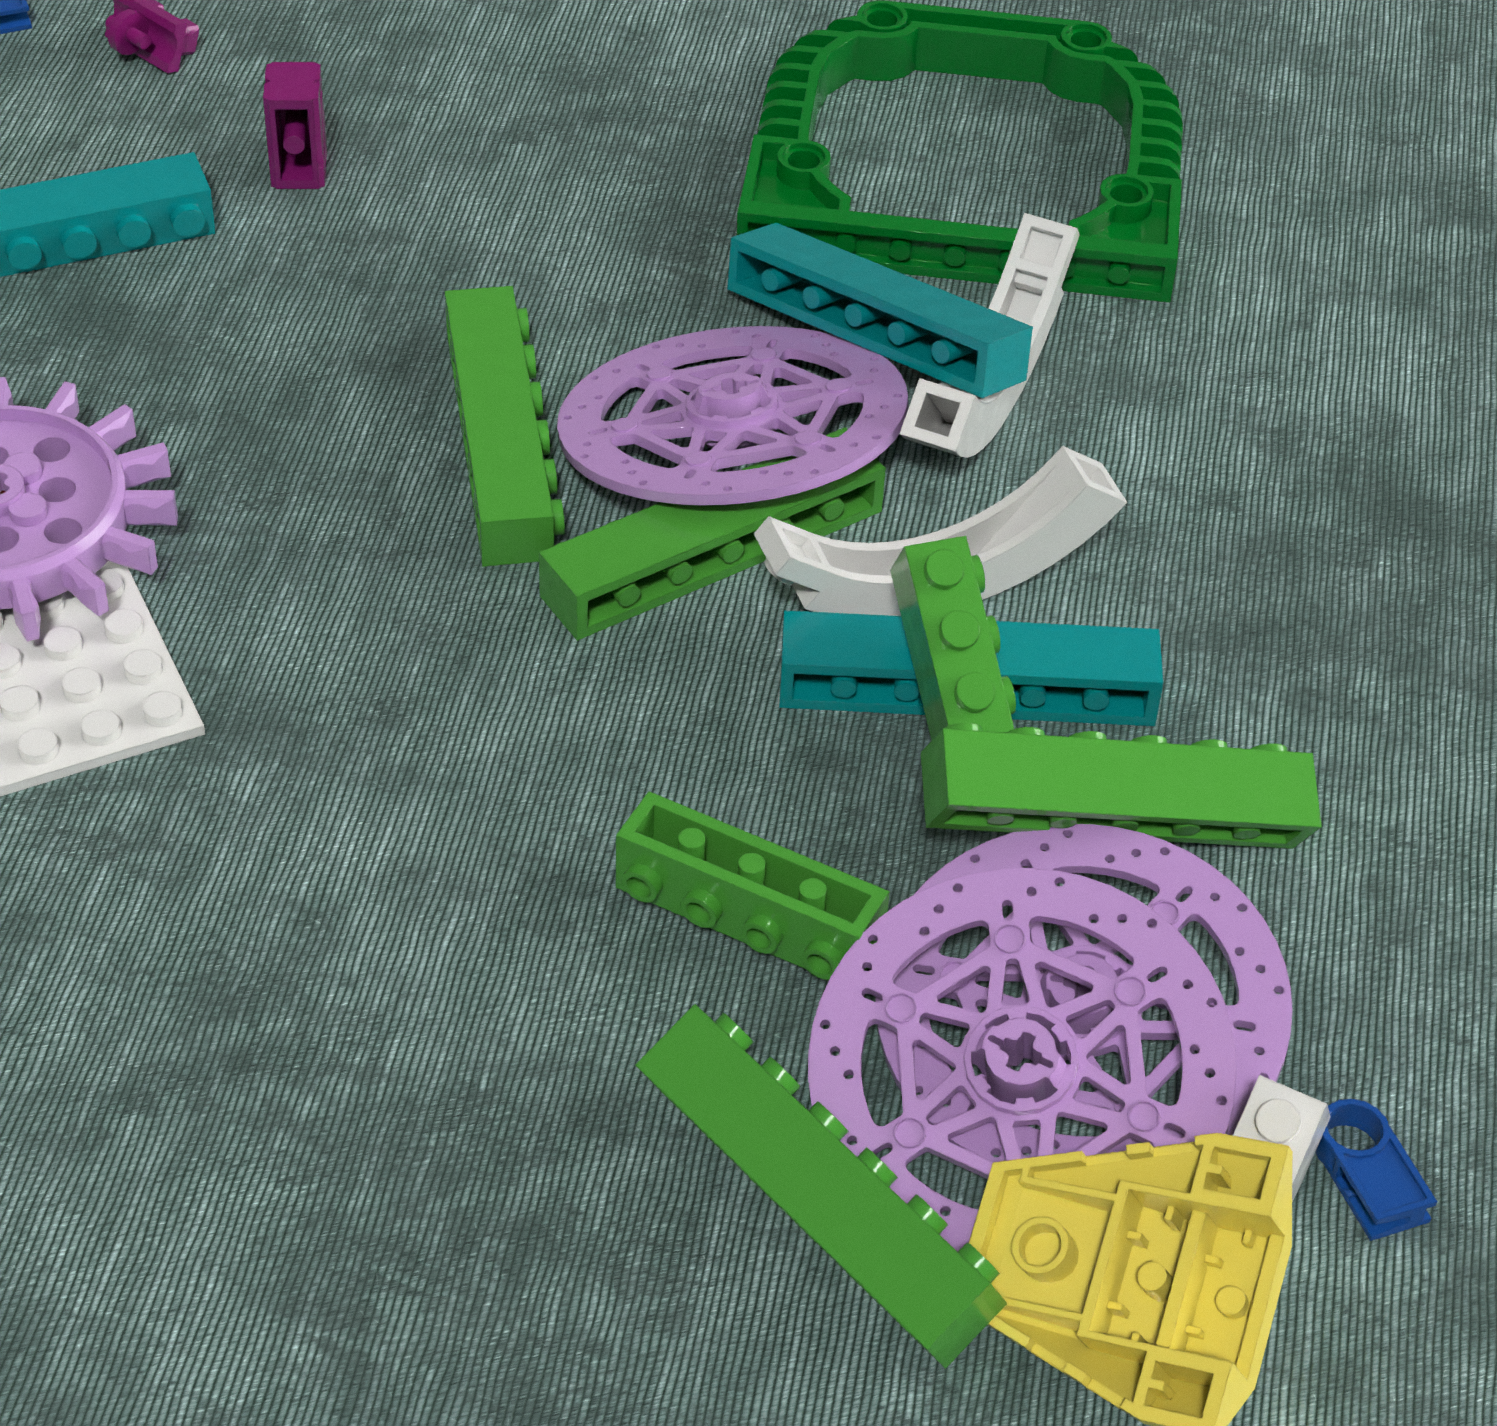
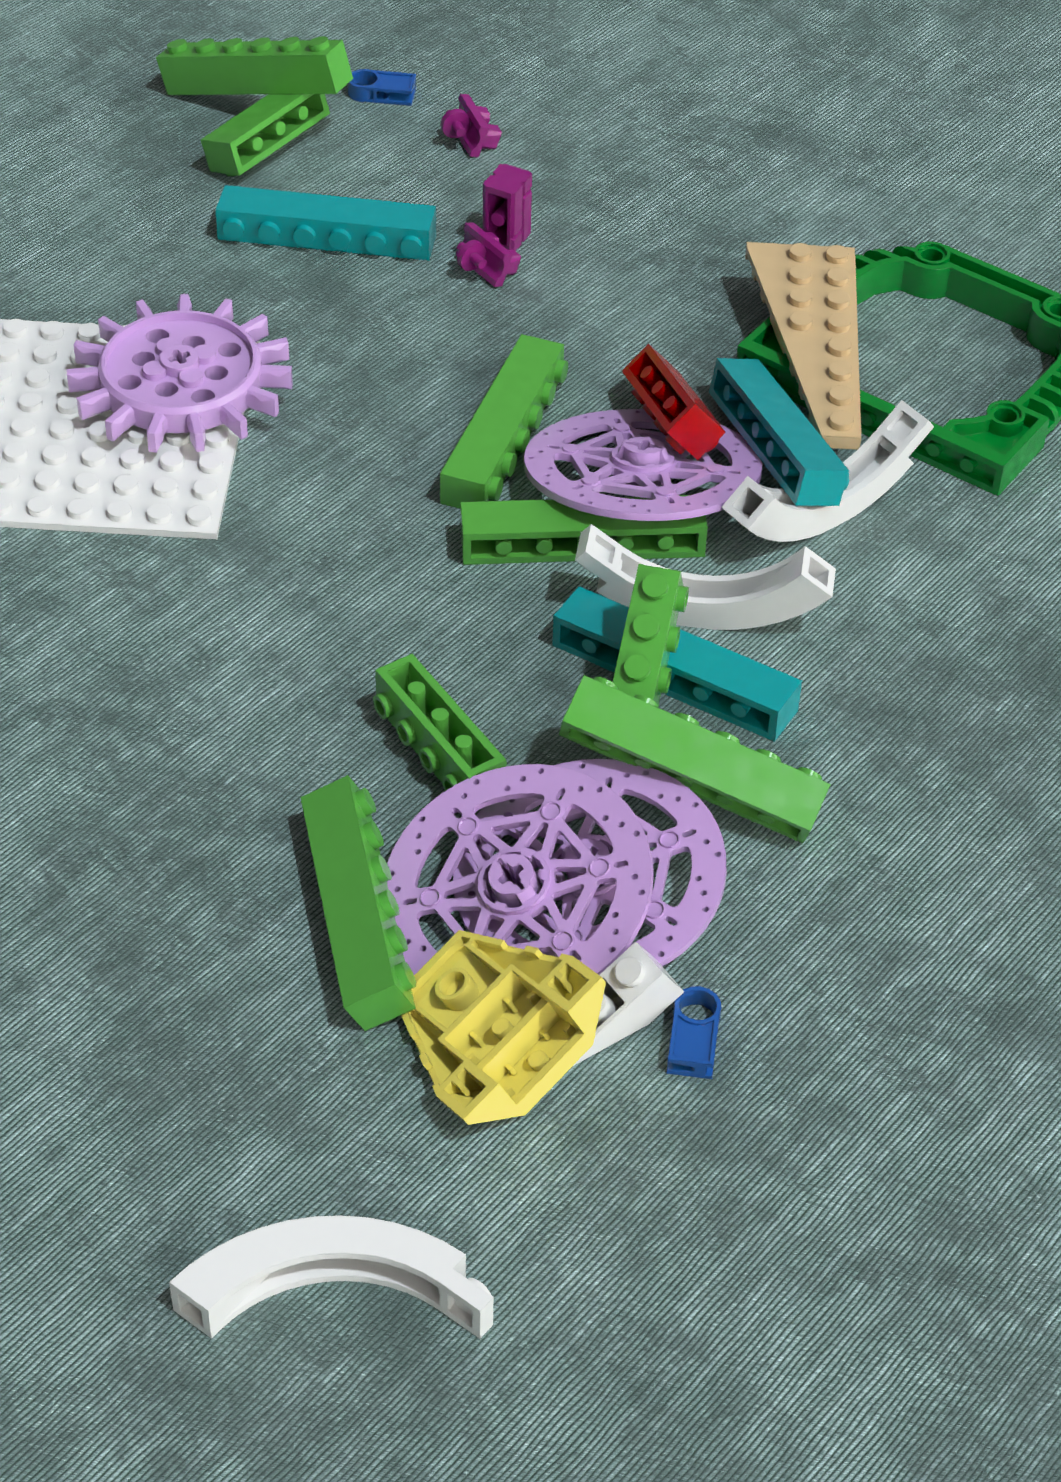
camera: 30 degrees right, 0 degrees up
none -> magenta hips [456,222,521,287]
none -> red brick [622,343,726,460]
none -> tan wing [745,242,861,450]

